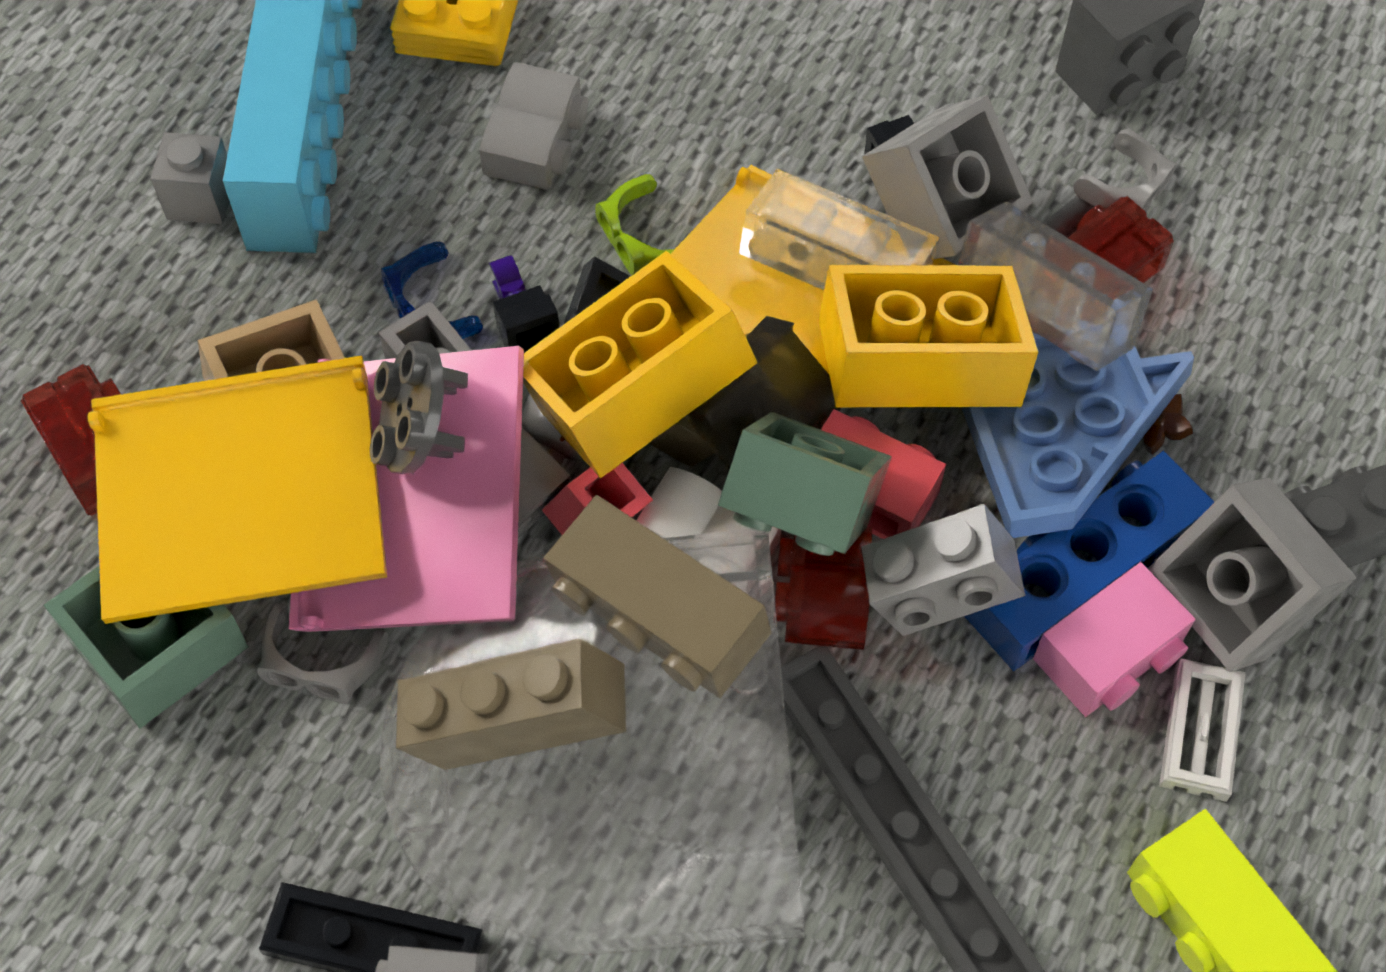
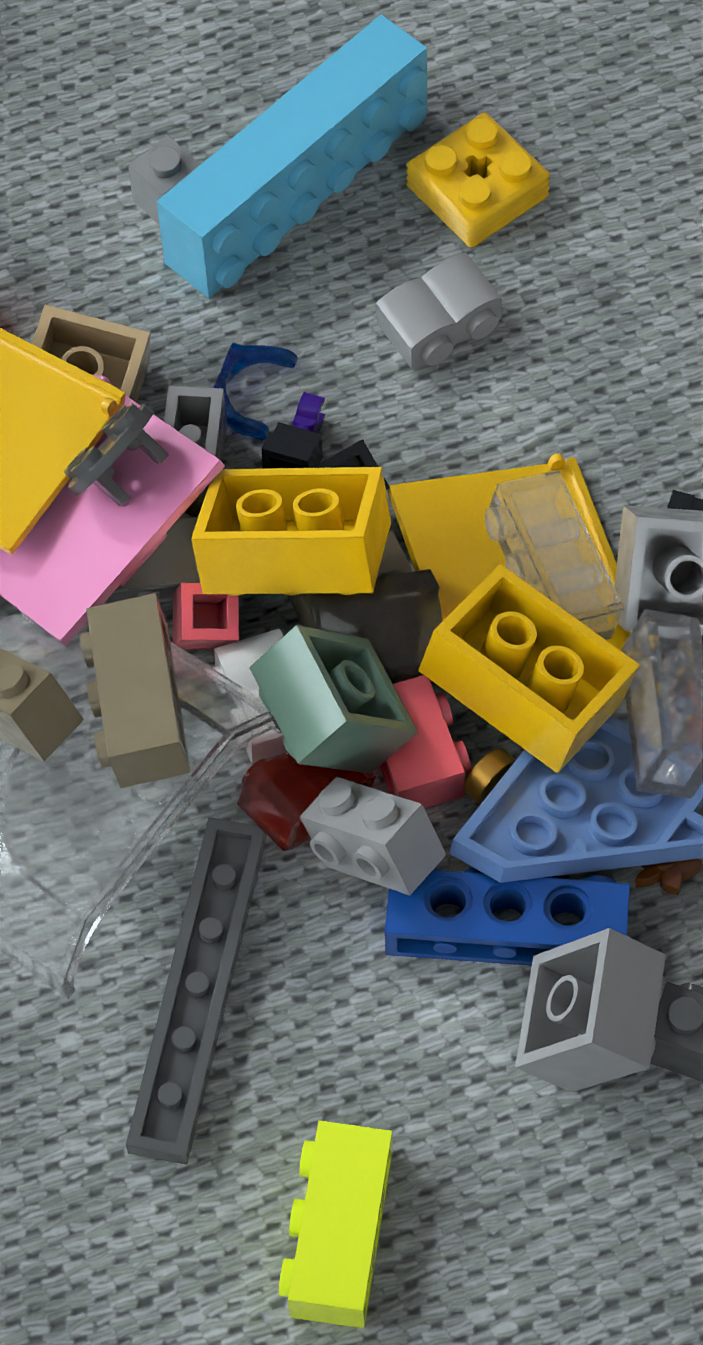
camera: 45 degrees right, 0 degrees up
lime cap [595,174,675,275] -> none
bright pink brick [1033,562,1196,717] -> none
white tile [1159,658,1246,802] -> none
none -> pearl gold tile [465,748,516,805]

